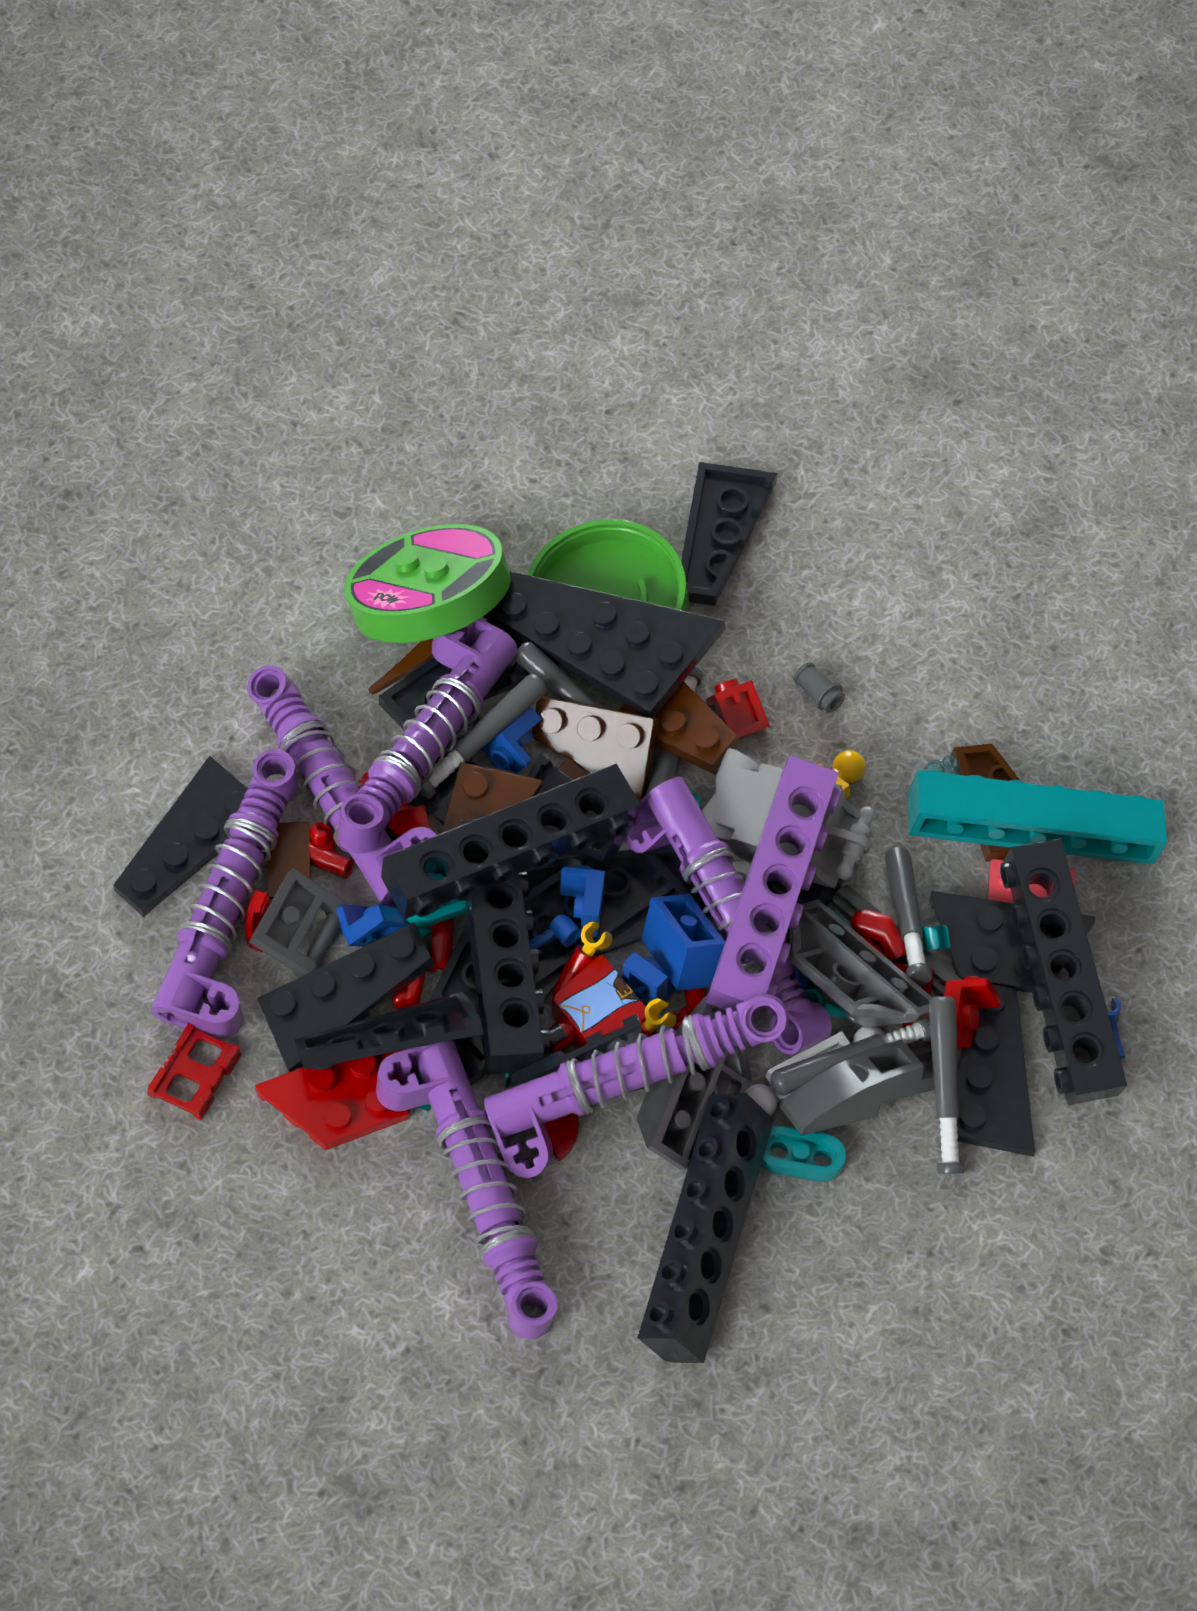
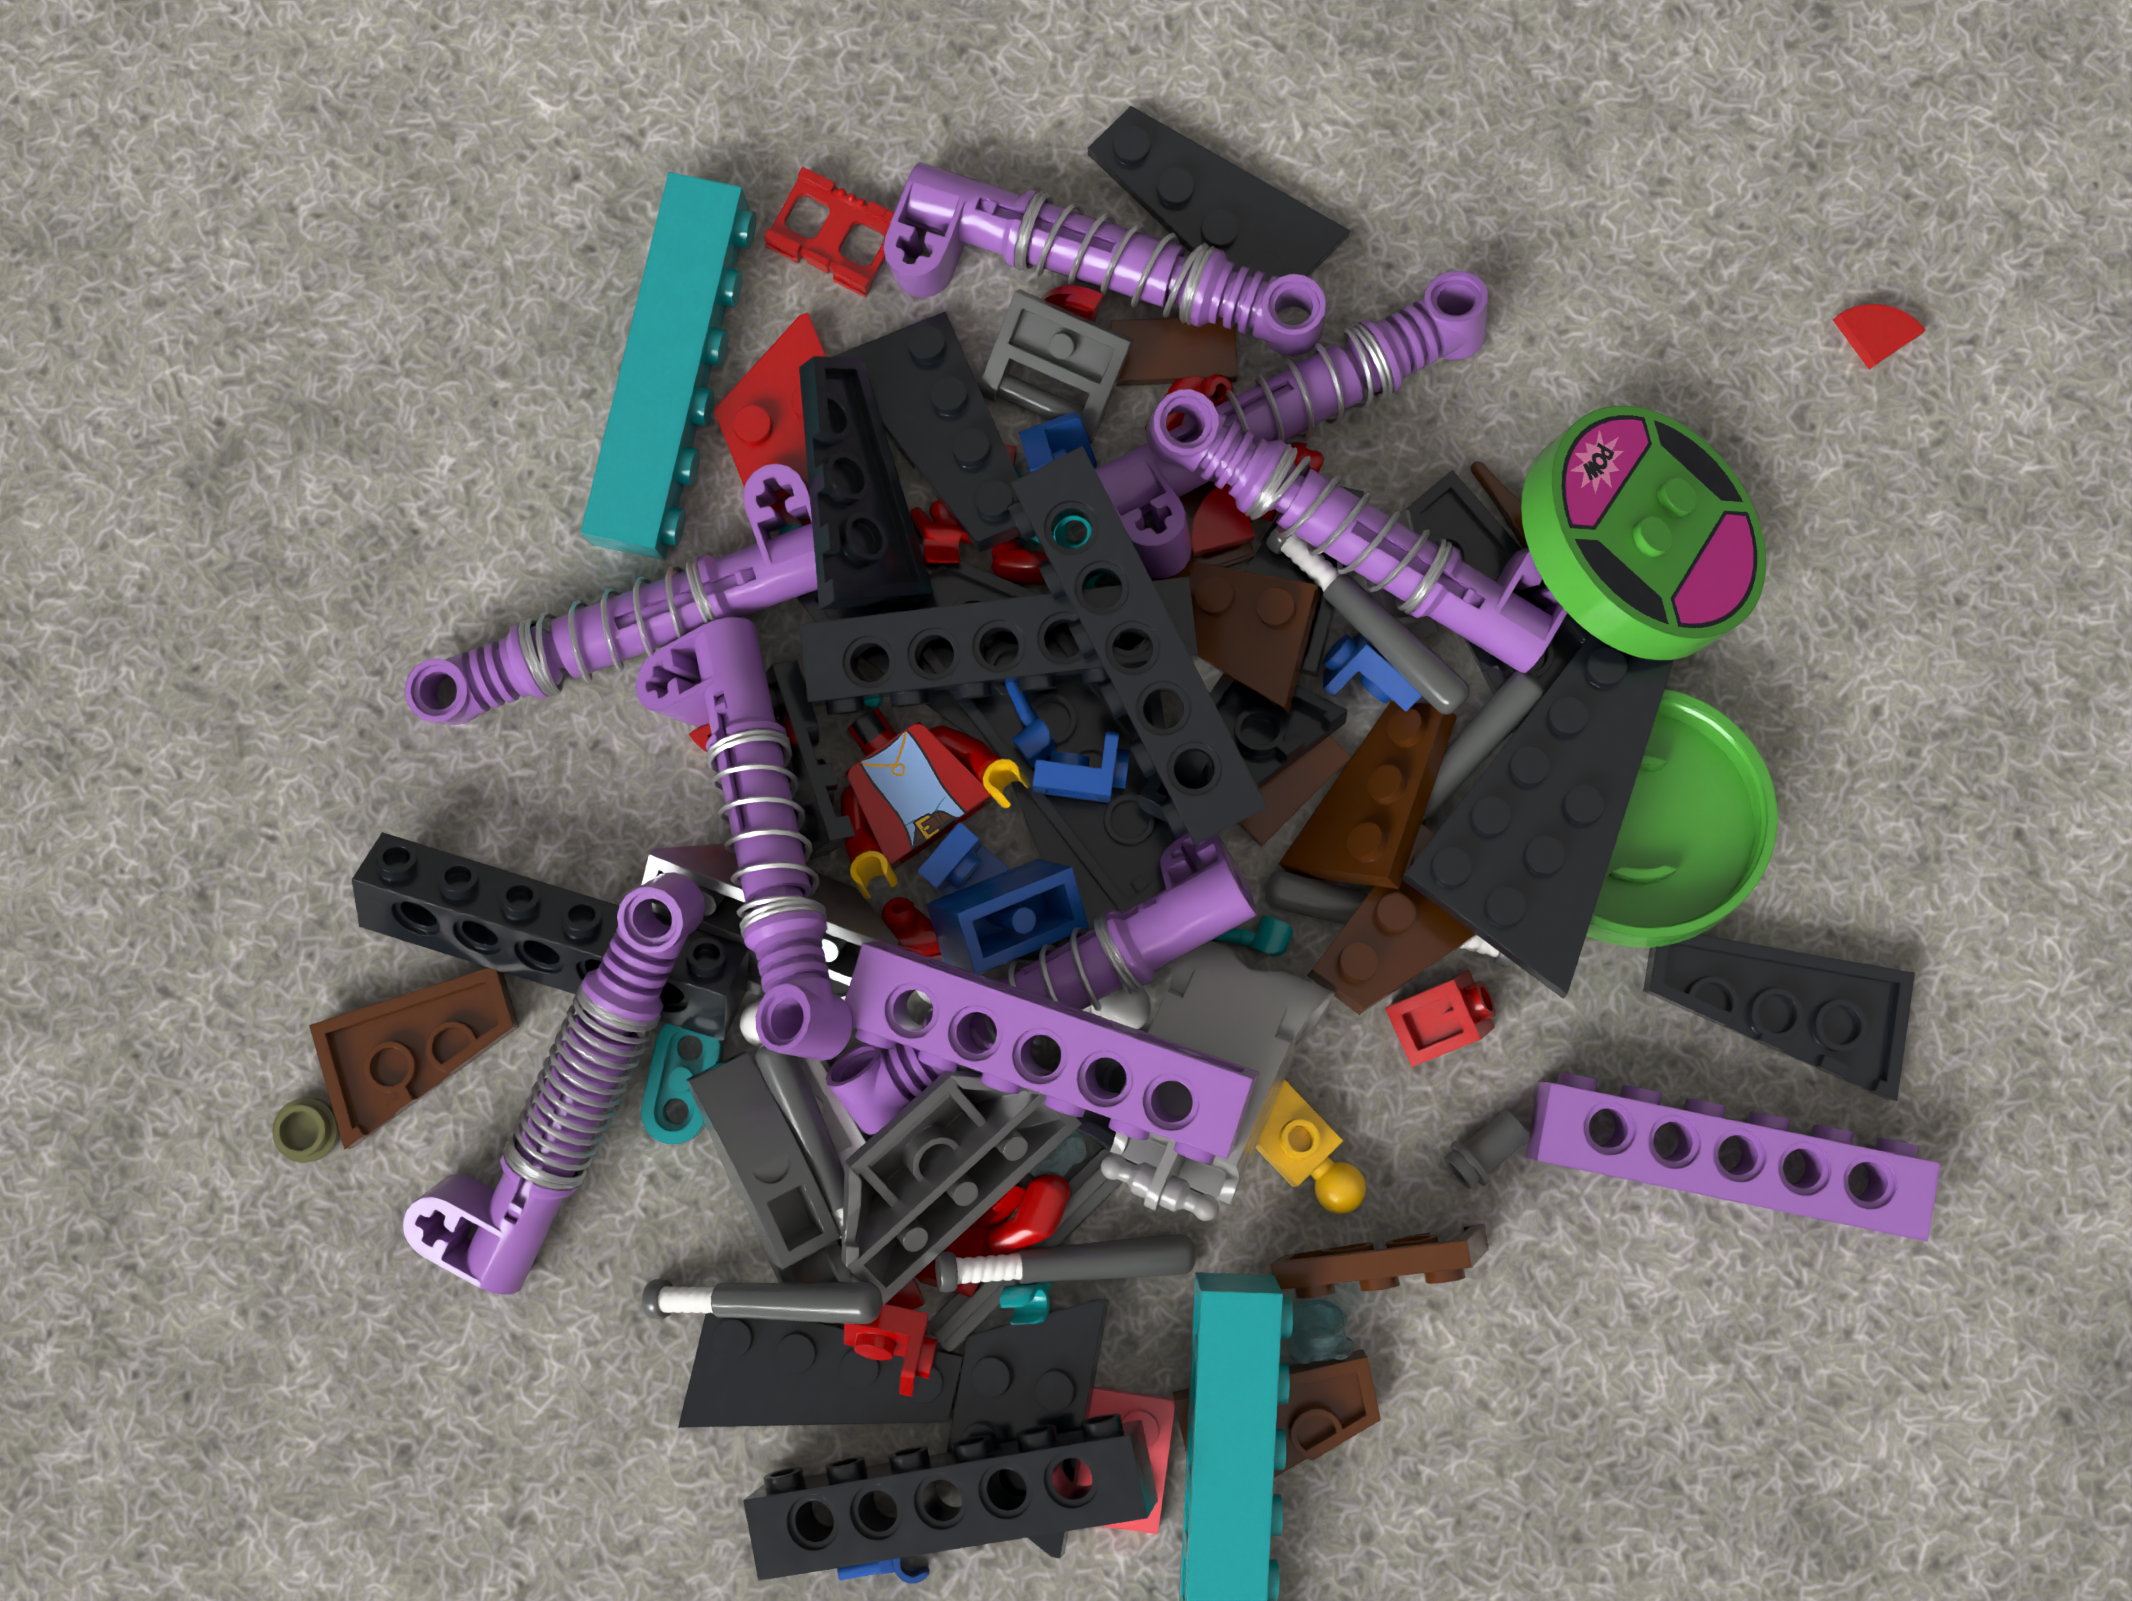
camera: 95 degrees right, 25 degrees up
none -> olive plate [272,1098,340,1163]
none -> reddish brown wing [309,967,519,1150]
none -> medium lavender piece [403,872,705,1295]
none -> teal brick [580,172,756,561]
none -> red hand [910,507,962,564]
none -> reddish brown wing [1271,1224,1489,1299]
none -> medium lavender brick [1525,1072,1941,1242]
none -> red tile [1833,304,1926,370]

